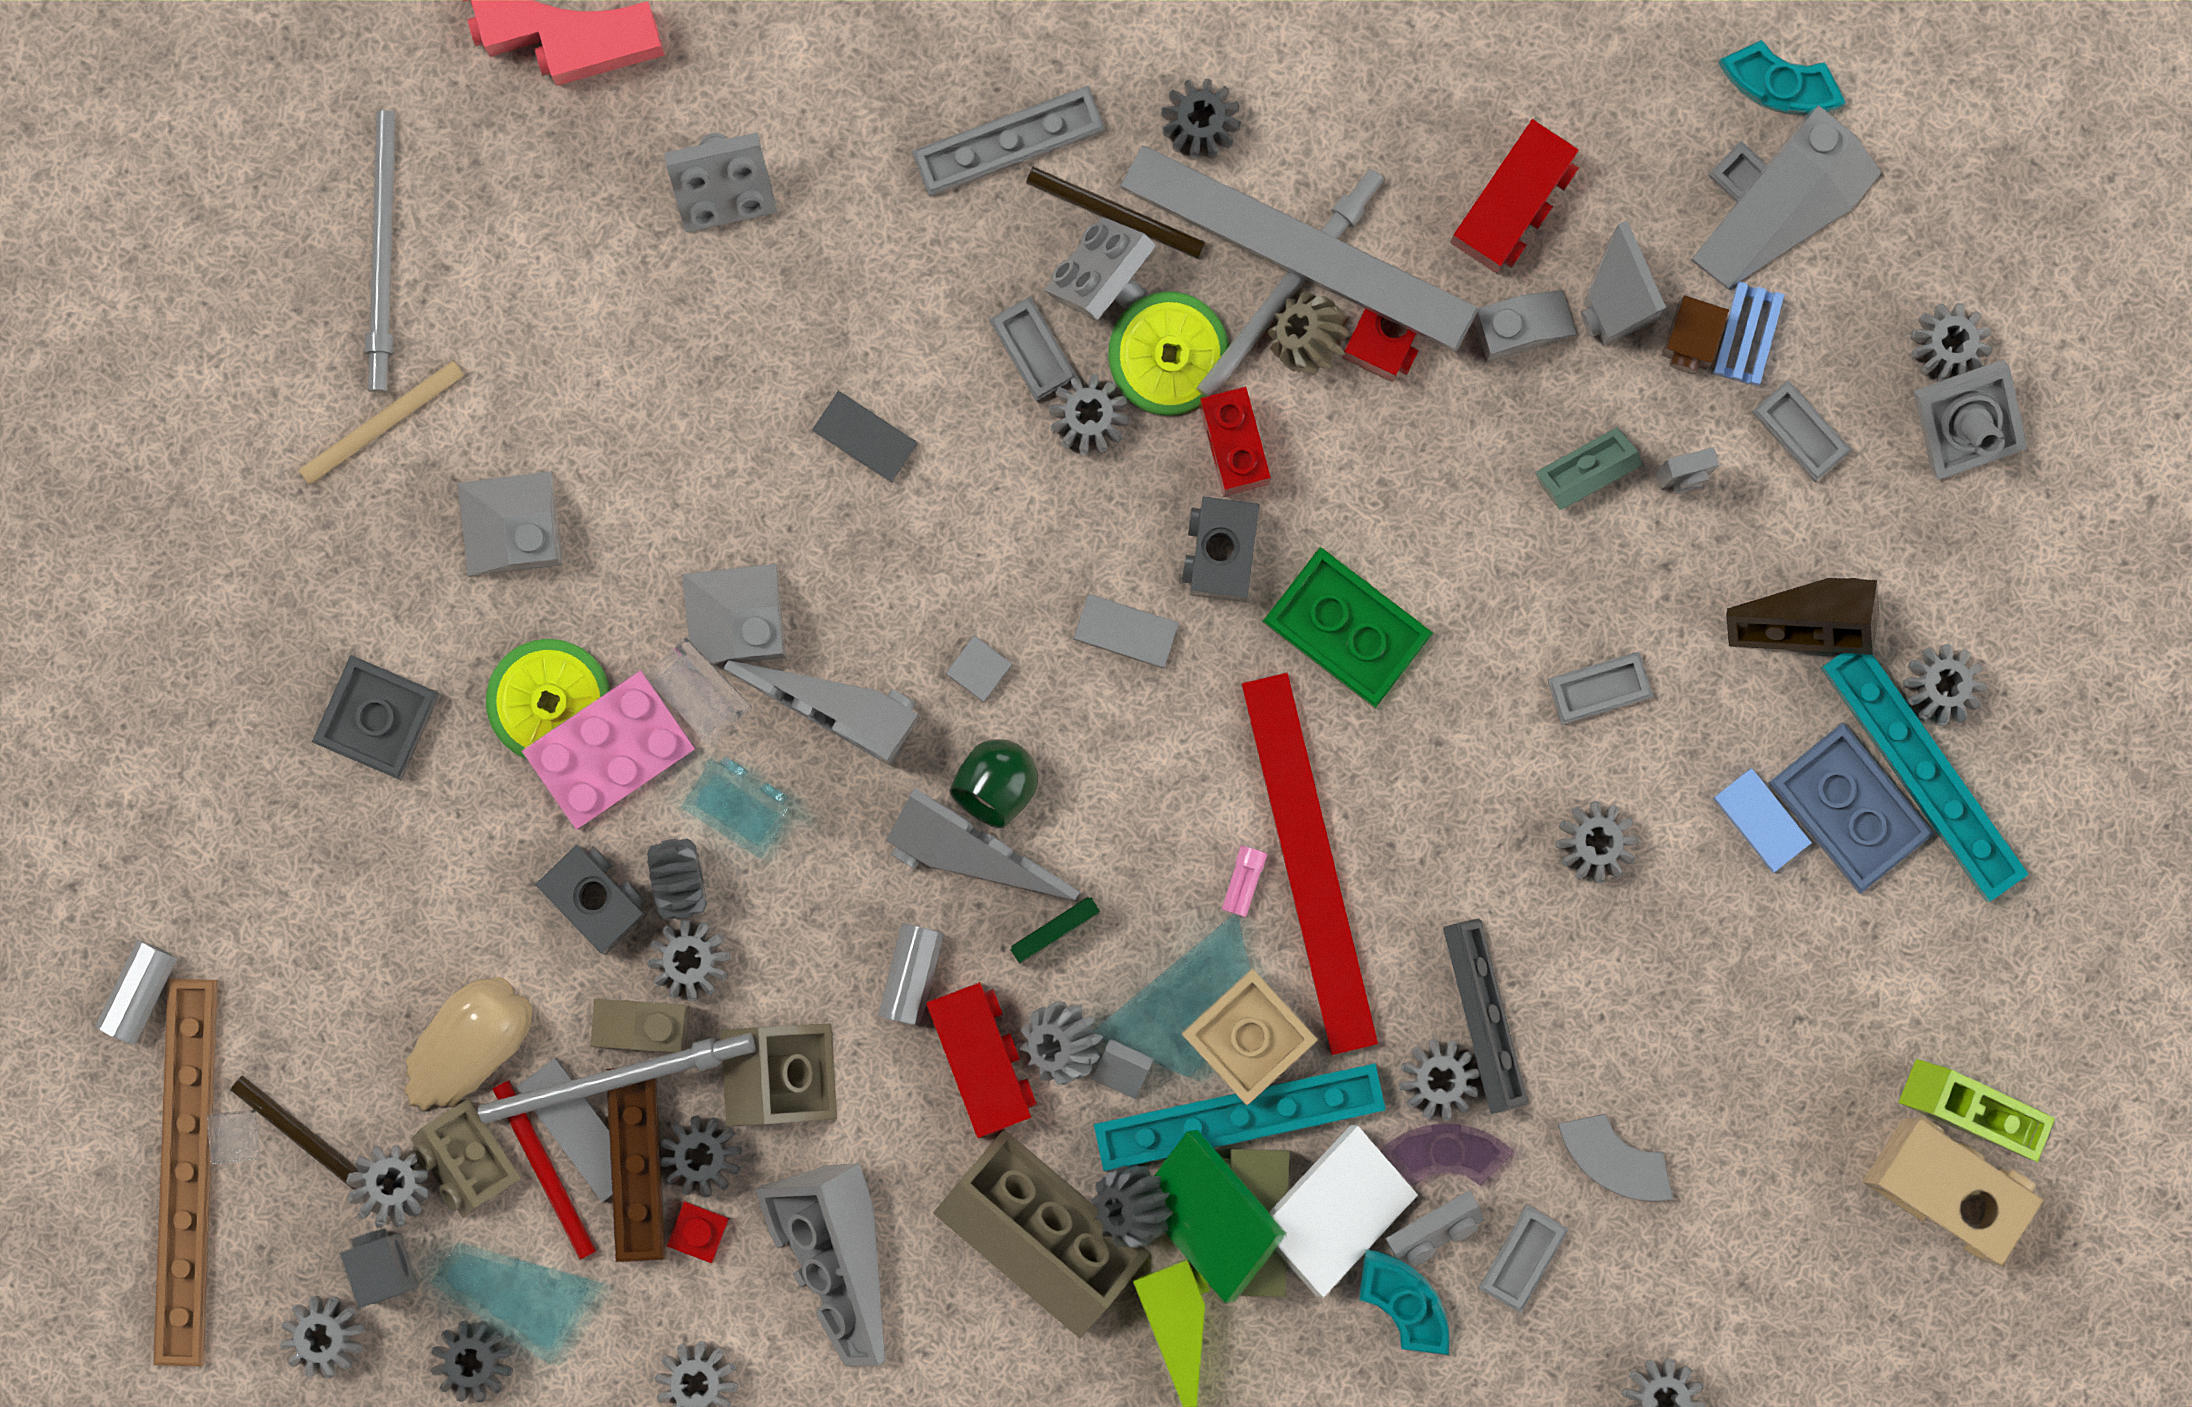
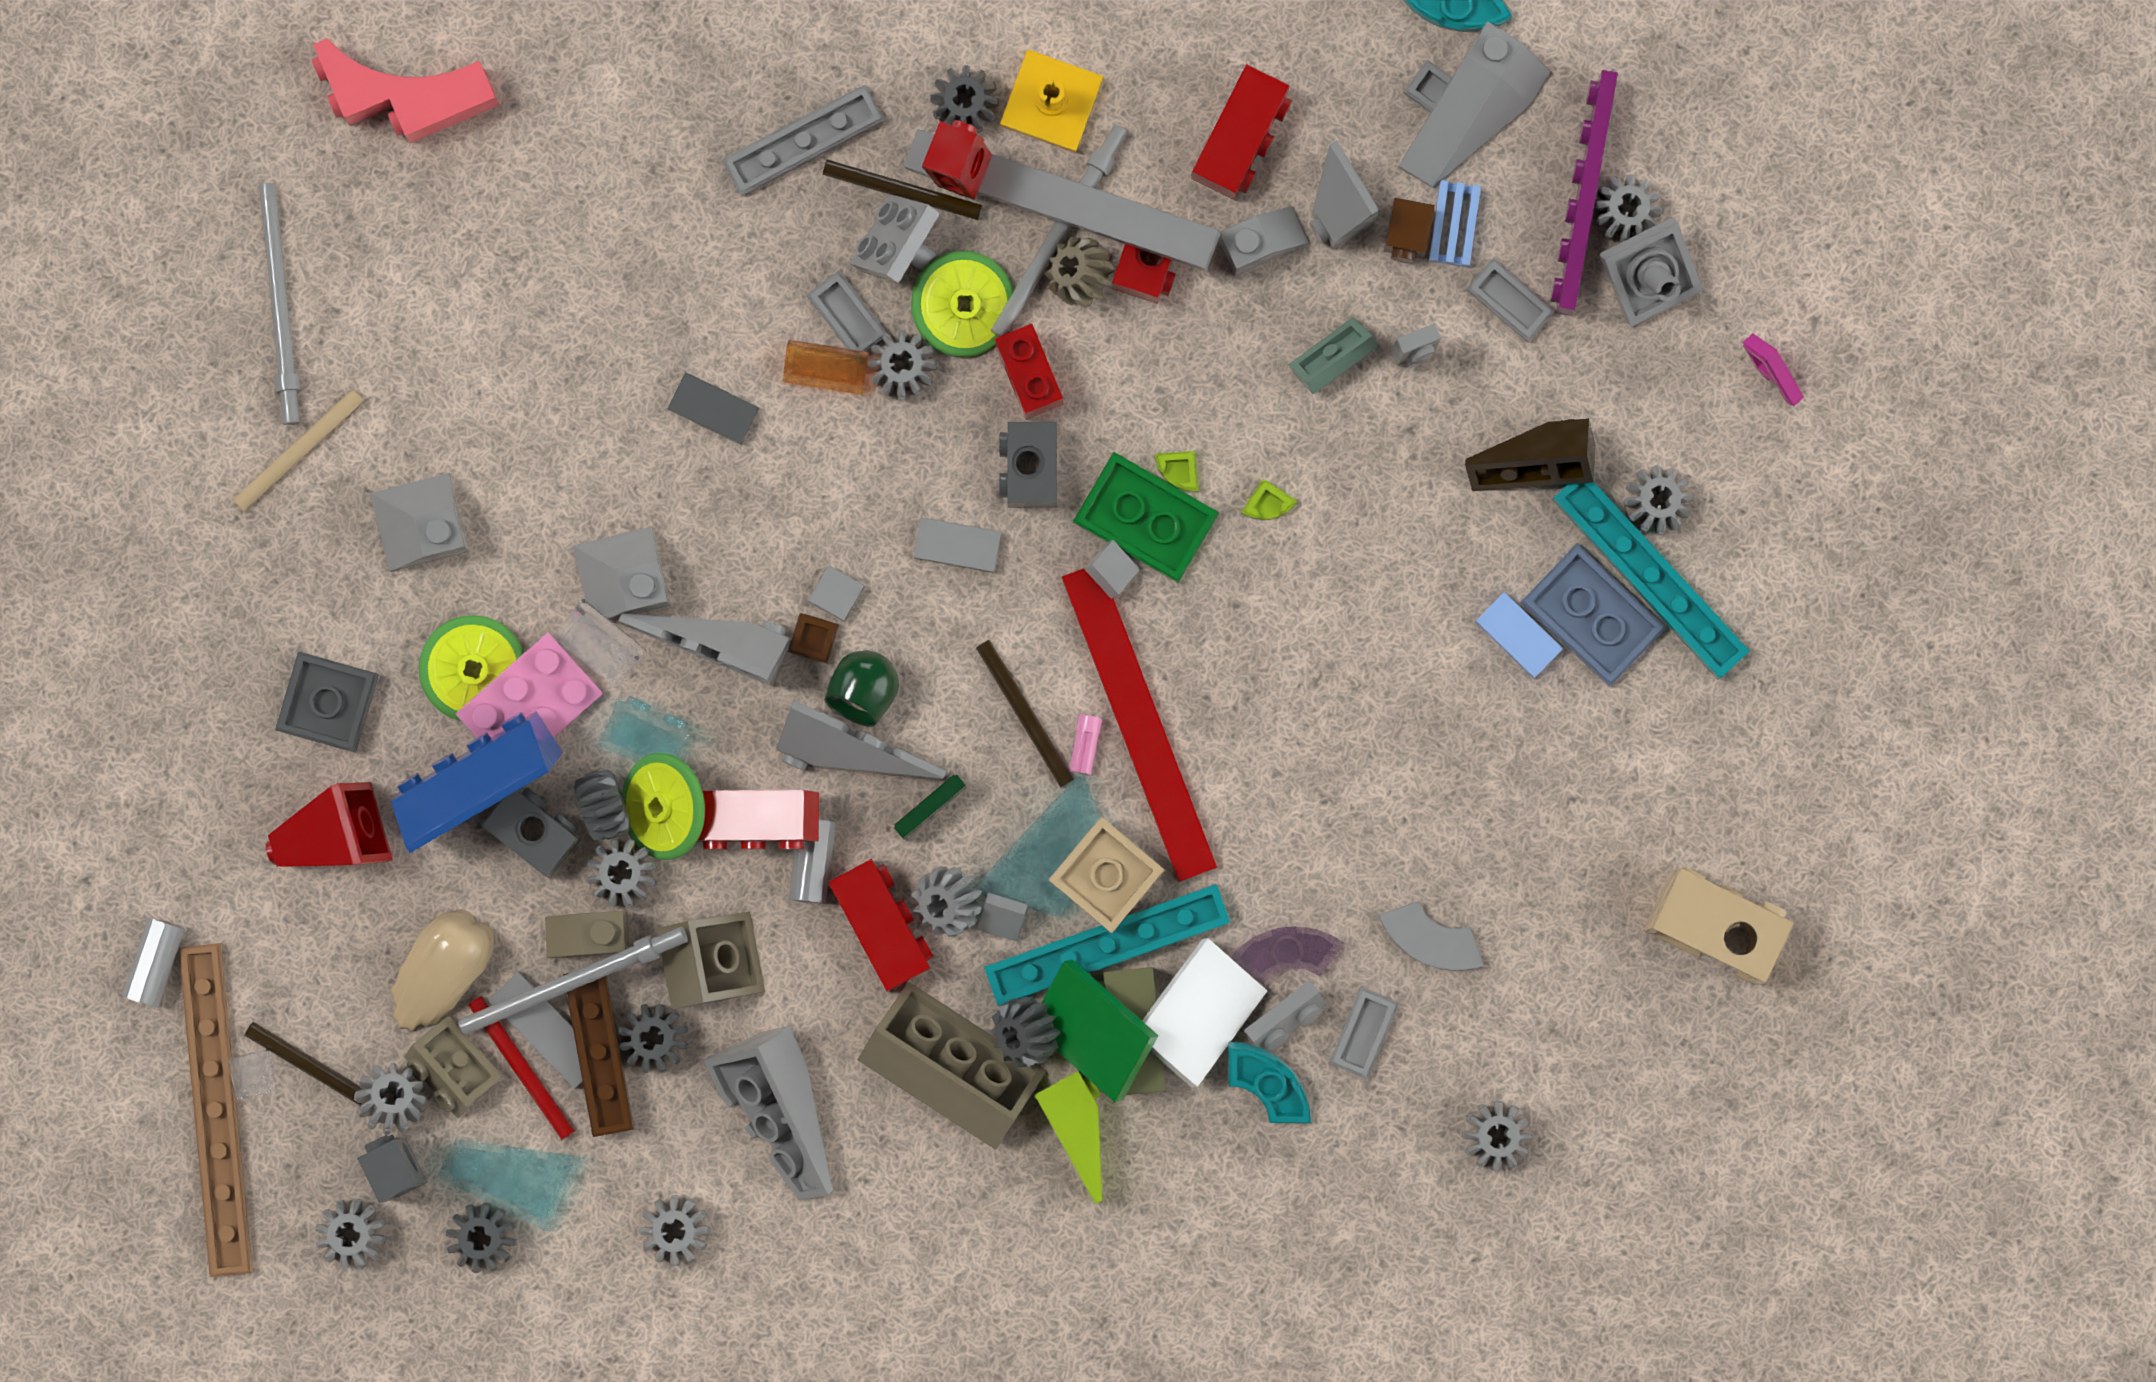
camera: 10 degrees left, 0 degrees up
light grey plate [664,132,777,233] -> none
red plate [667,1201,730,1264] -> none
light grey gear [1399,1039,1481,1121] -> none
dark grey tile [1443,918,1528,1114] -> none
light grey tile [1547,651,1653,725] -> none
light grey gear [1556,801,1639,883] -> none
lime slope [1898,1059,2055,1162] -> none
none -> red slope [265,782,393,867]
none -> blue slope [391,711,563,853]
none -> neon yellow wheel [622,753,705,860]
none -> brick [697,790,819,850]
none -> clear orange tile [782,340,869,395]
none -> reddish brown tile [788,613,839,664]
none -> red brick [922,120,992,200]
none -> dark brown bar [976,640,1074,788]
none -> yellow tile [1000,49,1104,153]
none -> light grey tile [1085,540,1140,599]
none -> lime tile [1155,451,1199,492]
none -> lime tile [1241,478,1297,520]
none -> magenta plate [1550,70,1618,316]
none -> dark pink tile [1742,333,1804,406]

